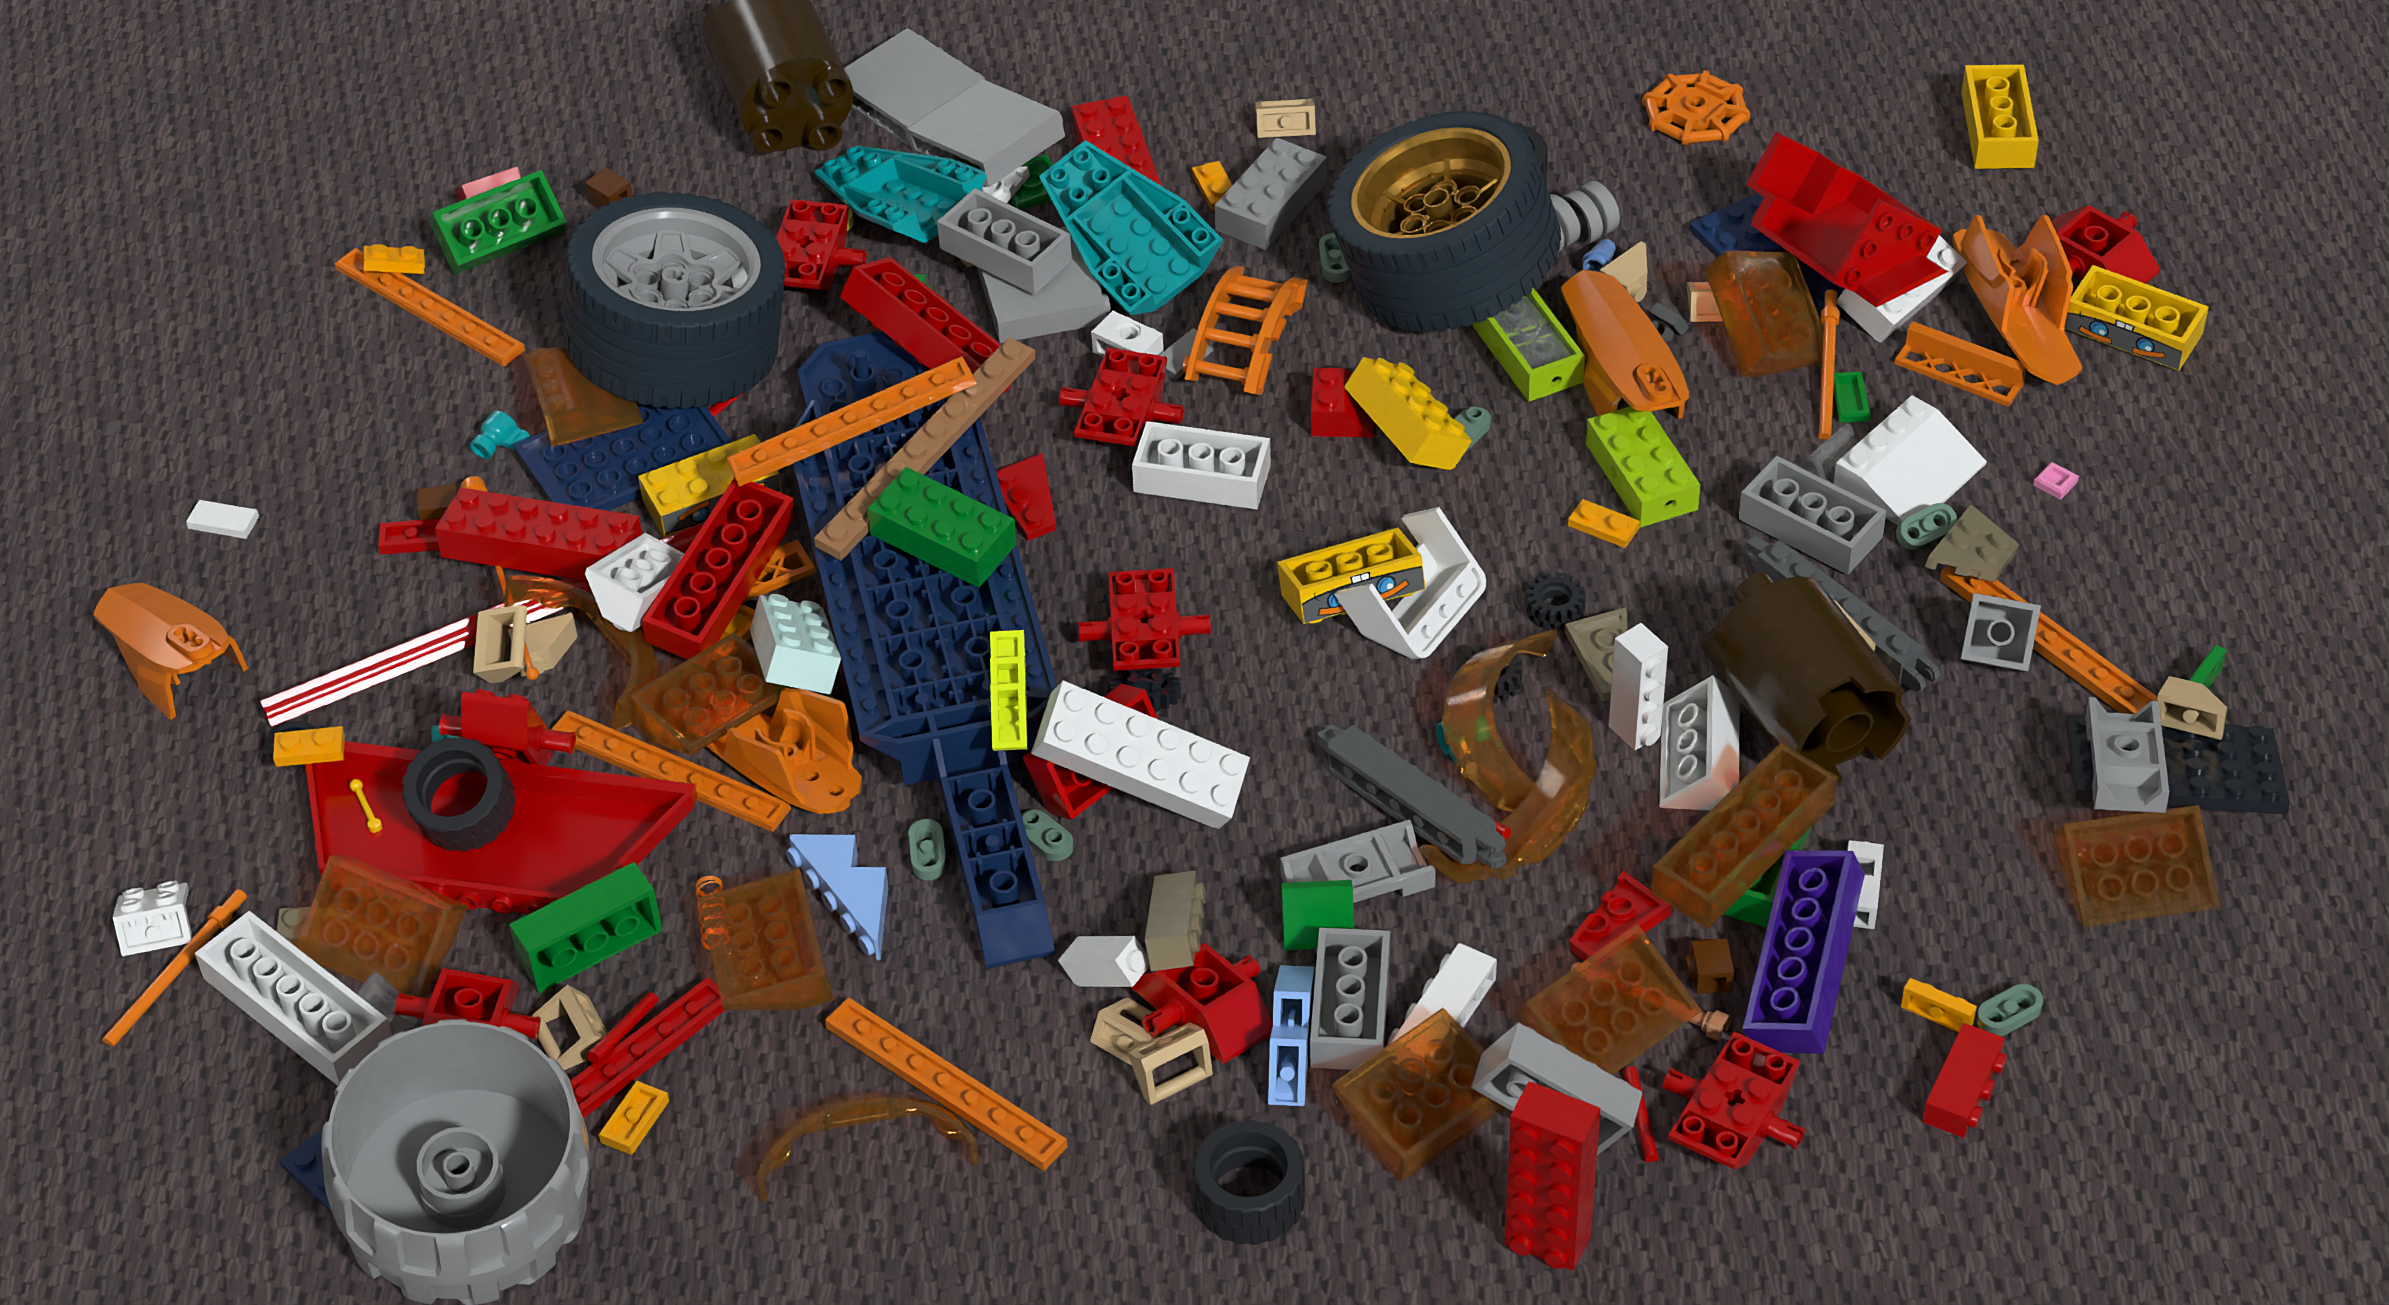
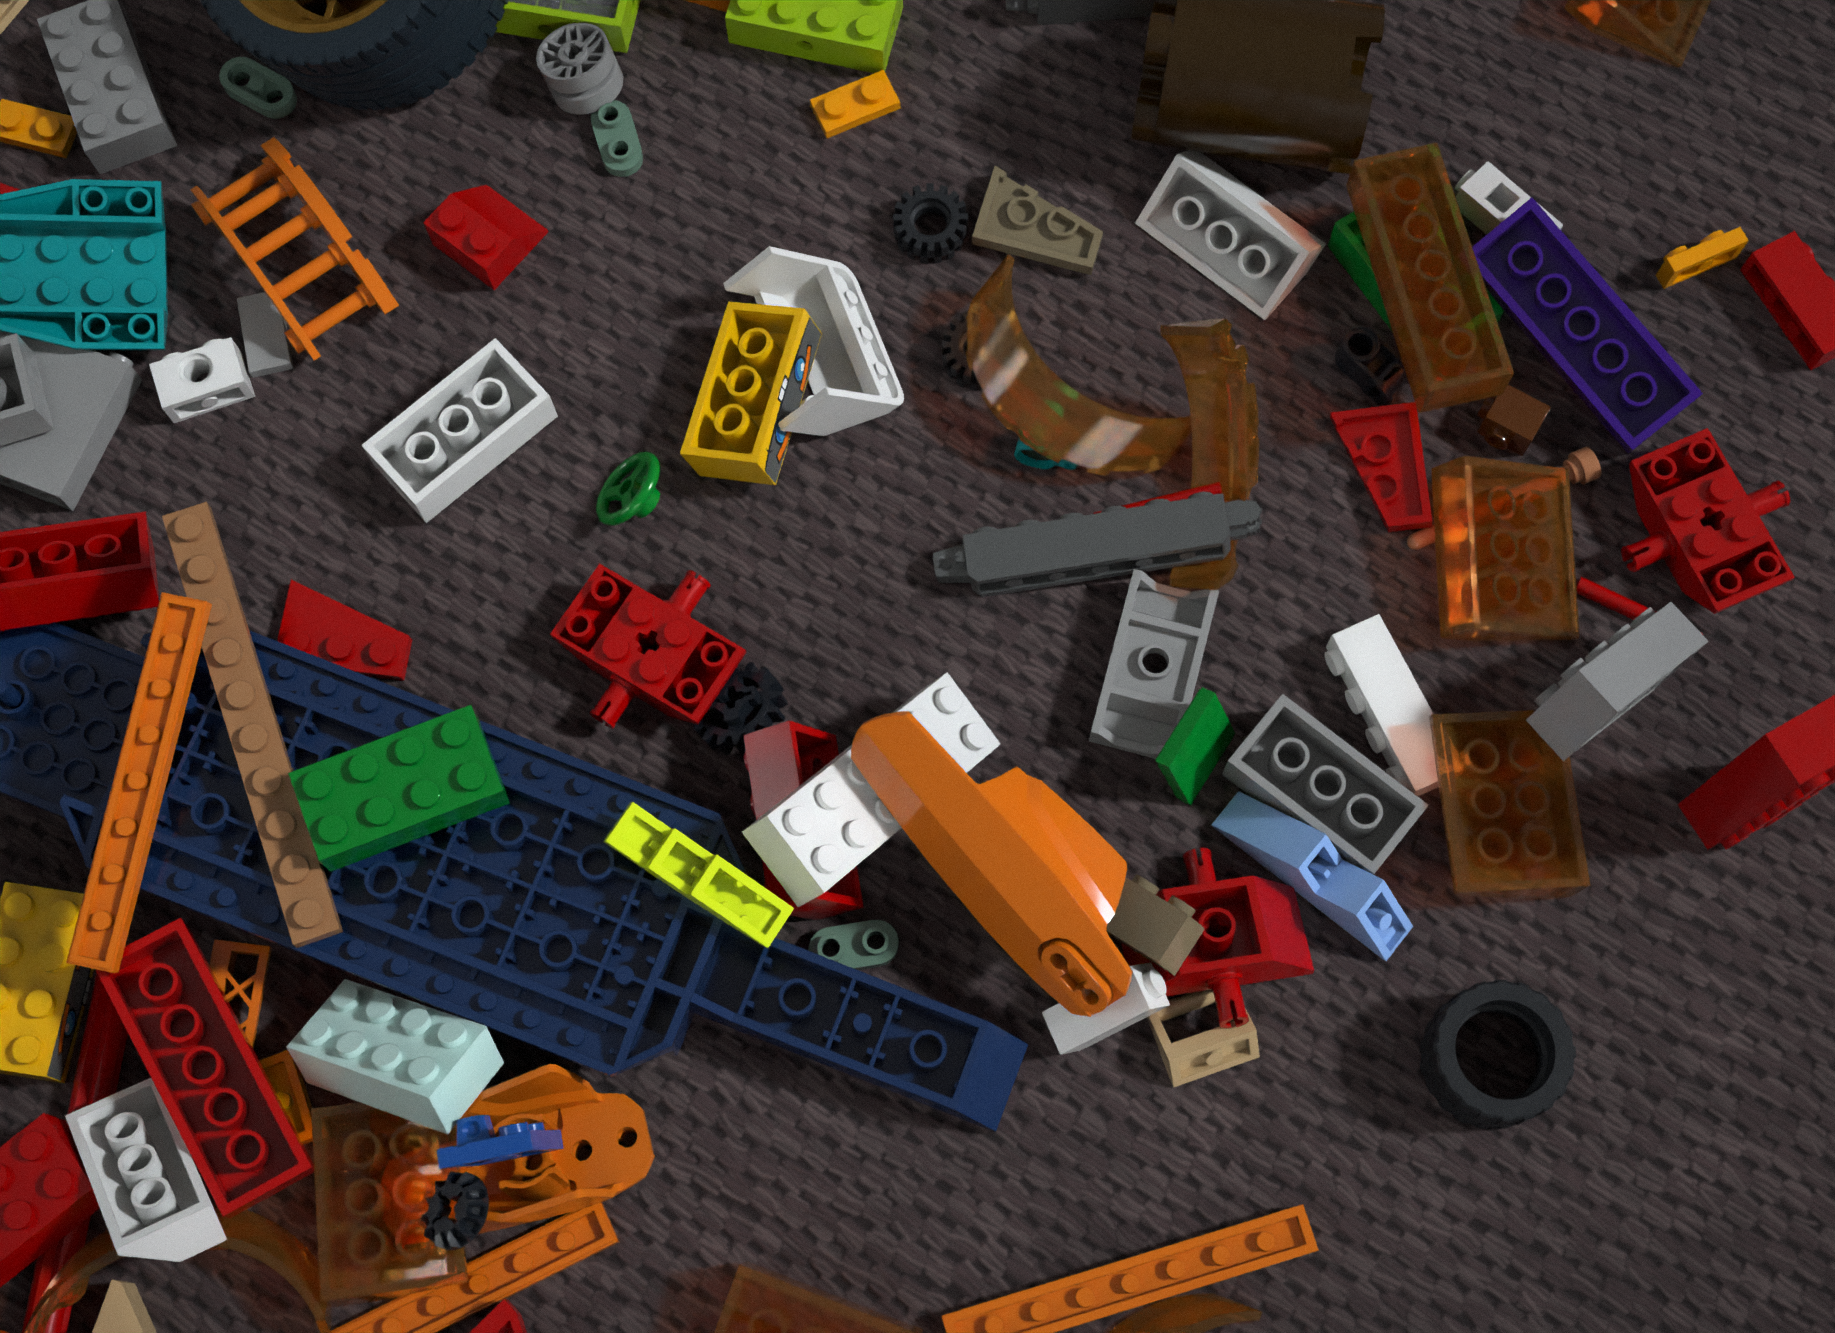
camera: 55 degrees left, 25 degrees up
light blue slope [786,834,888,960] -> none
sand green plate [908,819,947,881] -> none
red slope [1059,347,1184,447] -> none
tan tile [1127,1022,1213,1106] -> none
yellow brick [1344,357,1472,470] -> none
white brick [1609,623,1668,750] -> none
sand green plate [1977,984,2043,1036] -> none
none -> black gear [420,1171,489,1250]
none -> blue hinge [437,1115,564,1169]
none -> light grey wheel [536,23,623,115]
none -> green piece [596,452,660,526]
none -> orange piece [851,711,1133,1017]

